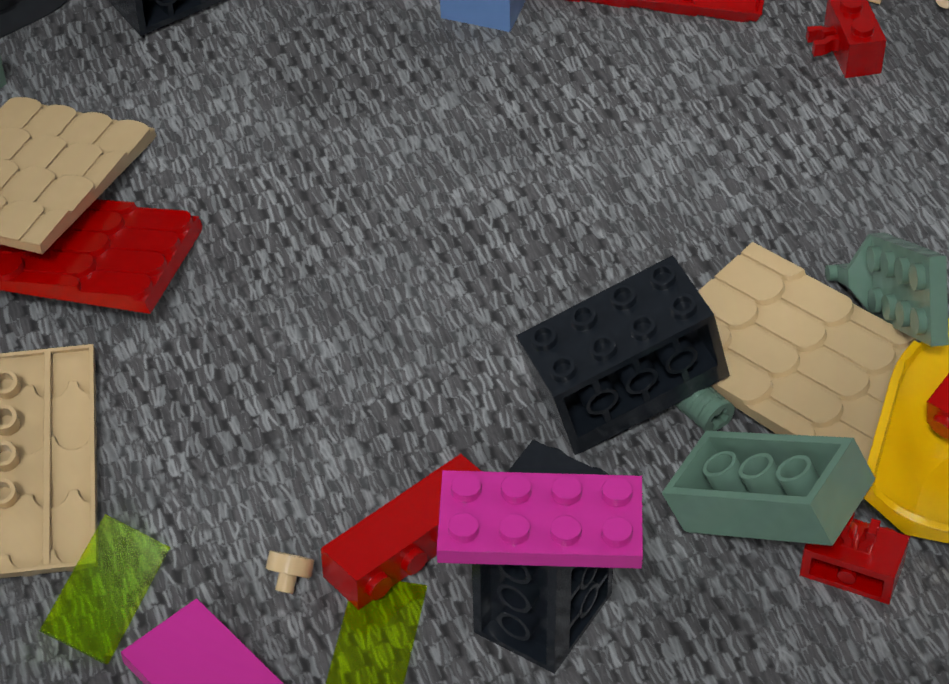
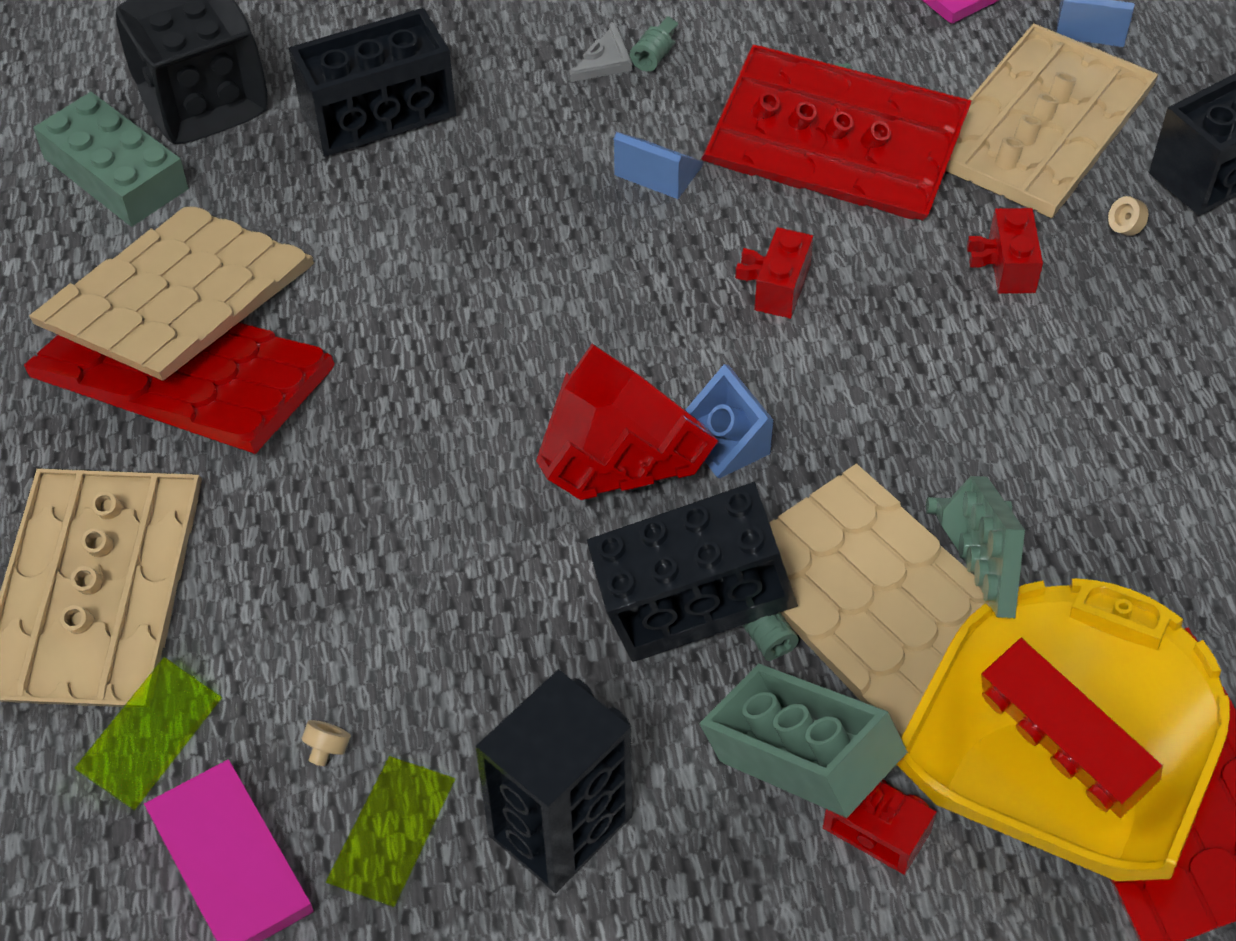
camera: 10 degrees right, 5 degrees up
red brick [321,453,481,610] -> none
dark pink piece [437,470,643,569] -> none
none -> red panel [536,343,718,500]
none -> medium blue slope [686,364,773,478]
none -> red brick [735,227,814,319]

